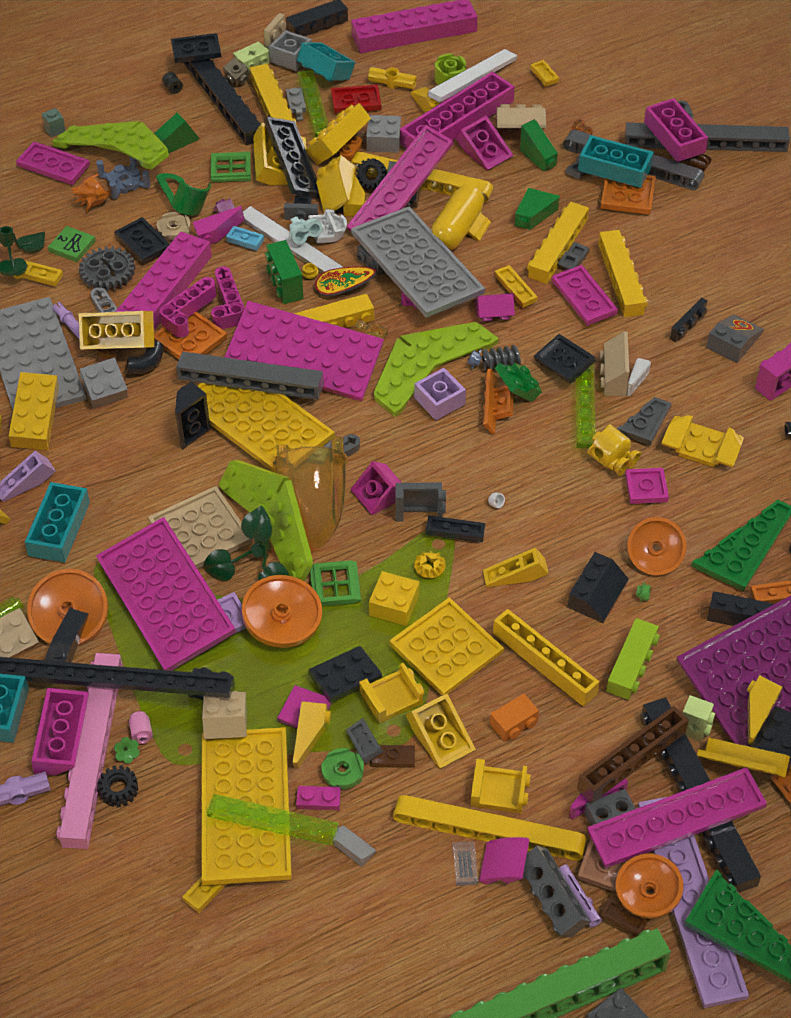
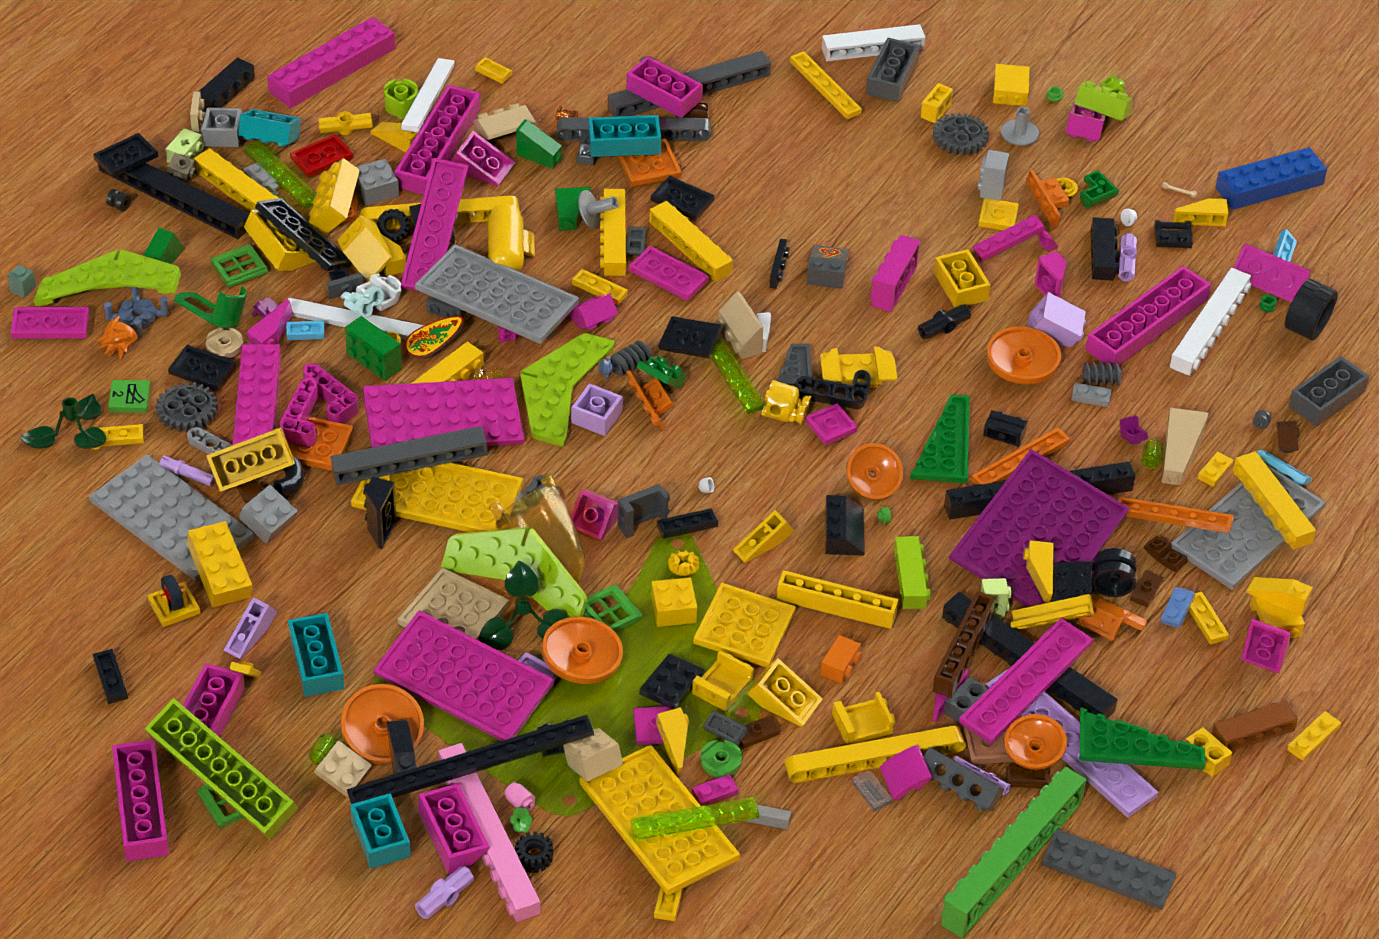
camera: 30 degrees left, 5 degrees down
none -> light grey piece [579,190,618,229]
none -> black plate [651,176,714,221]
none -> black beam [795,370,871,409]

